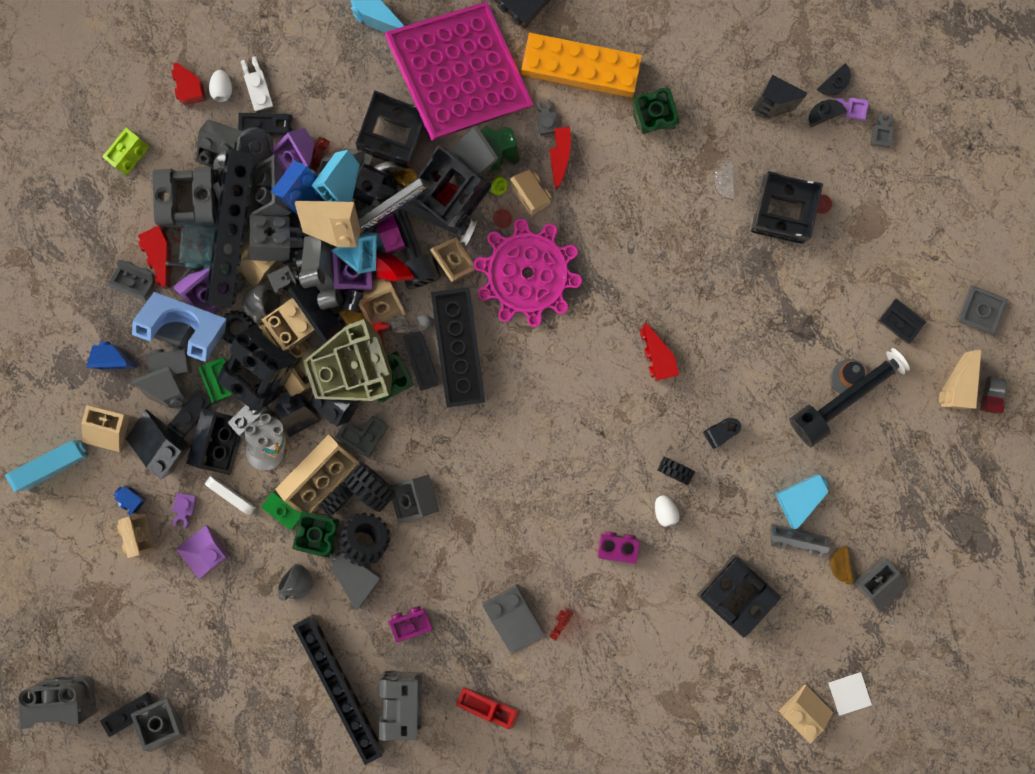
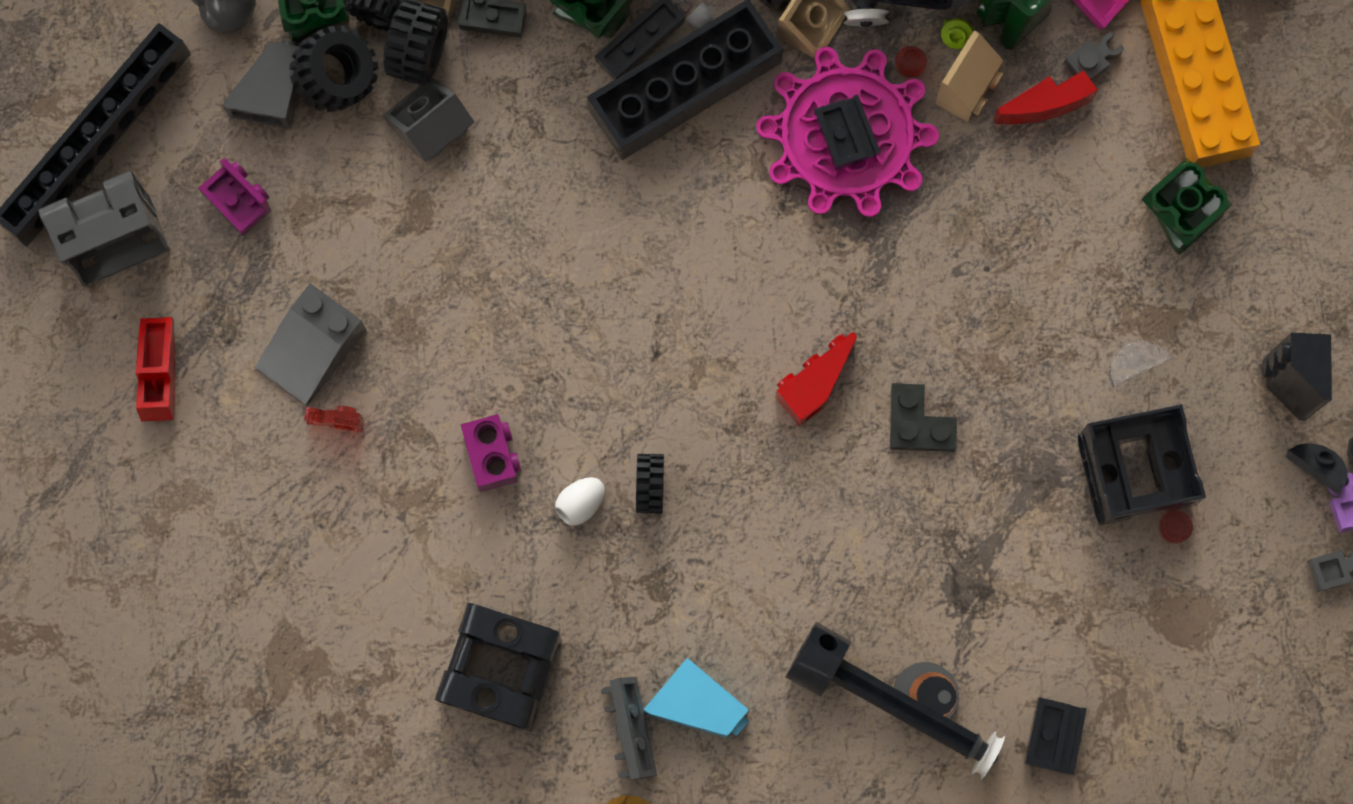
camera: 65 degrees right, 10 degrees down
black piece [703,418,741,449] -> none
none -> black plate [814,94,880,171]
none -> pearl dark grey plate [890,383,957,452]

